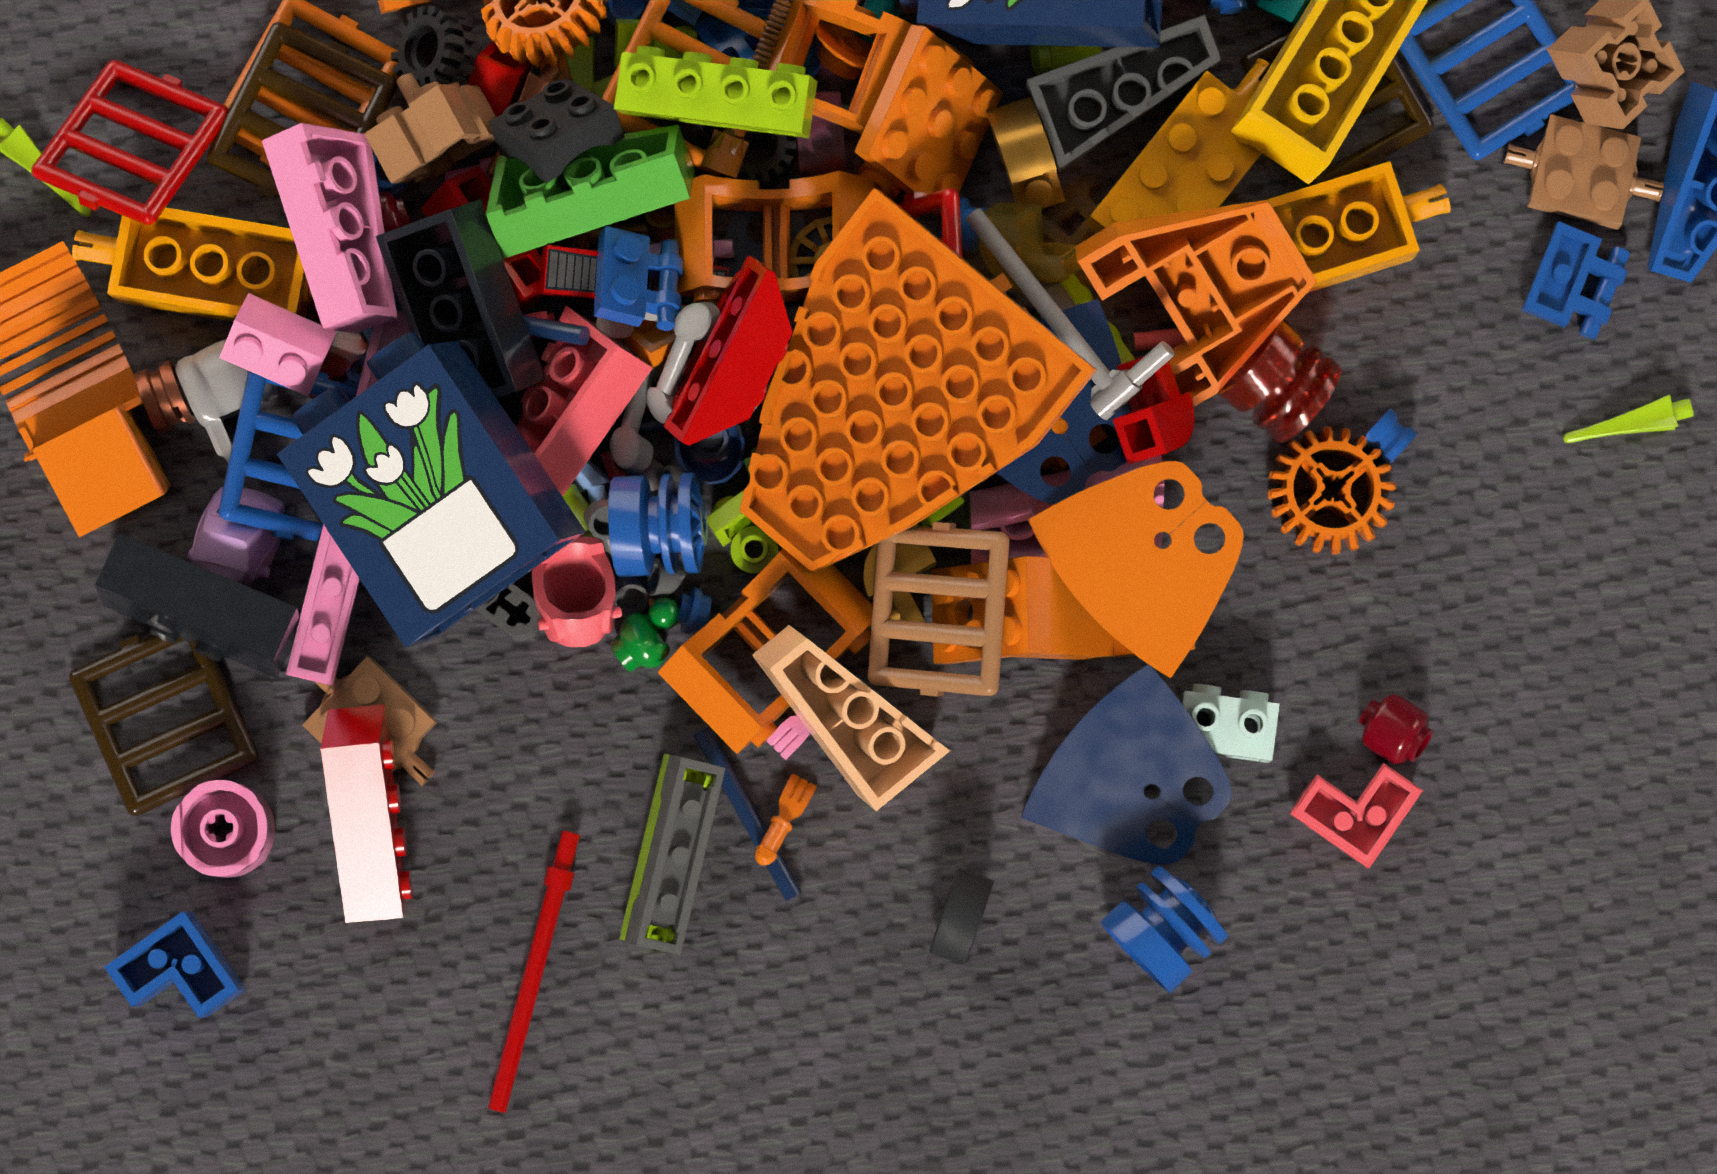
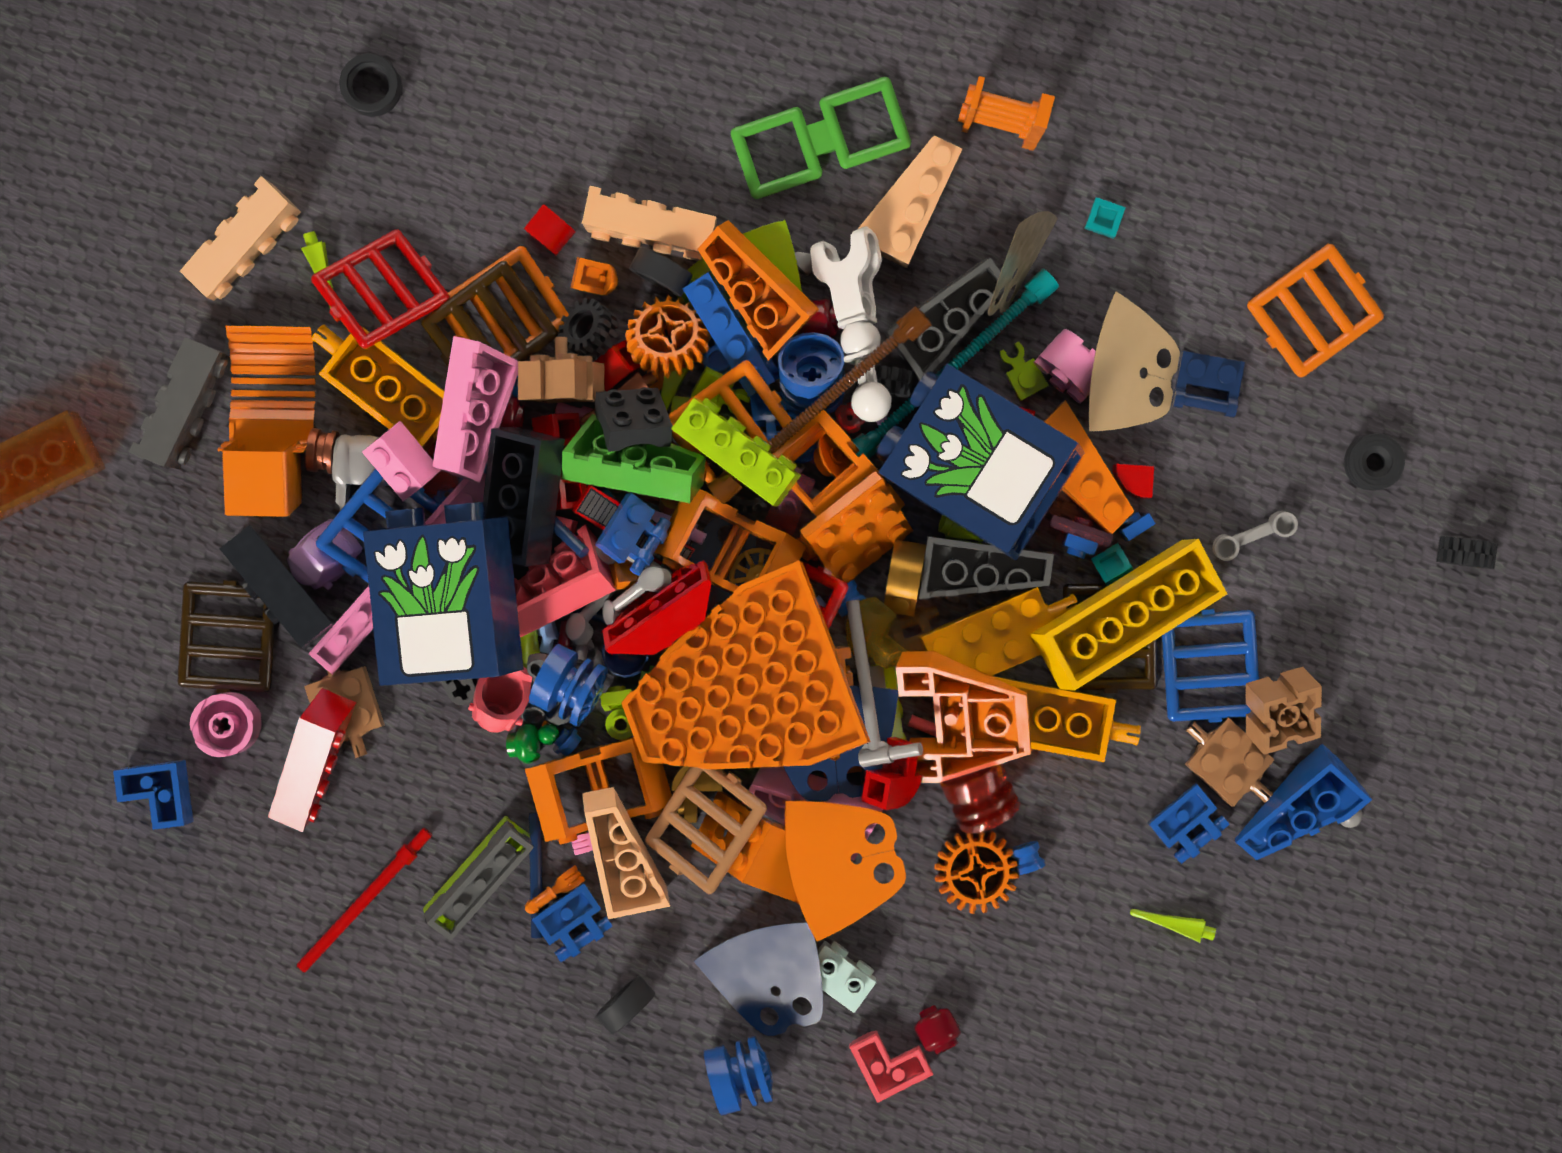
camera: 30 degrees right, 5 degrees up
none -> blue plate [531,883,613,963]

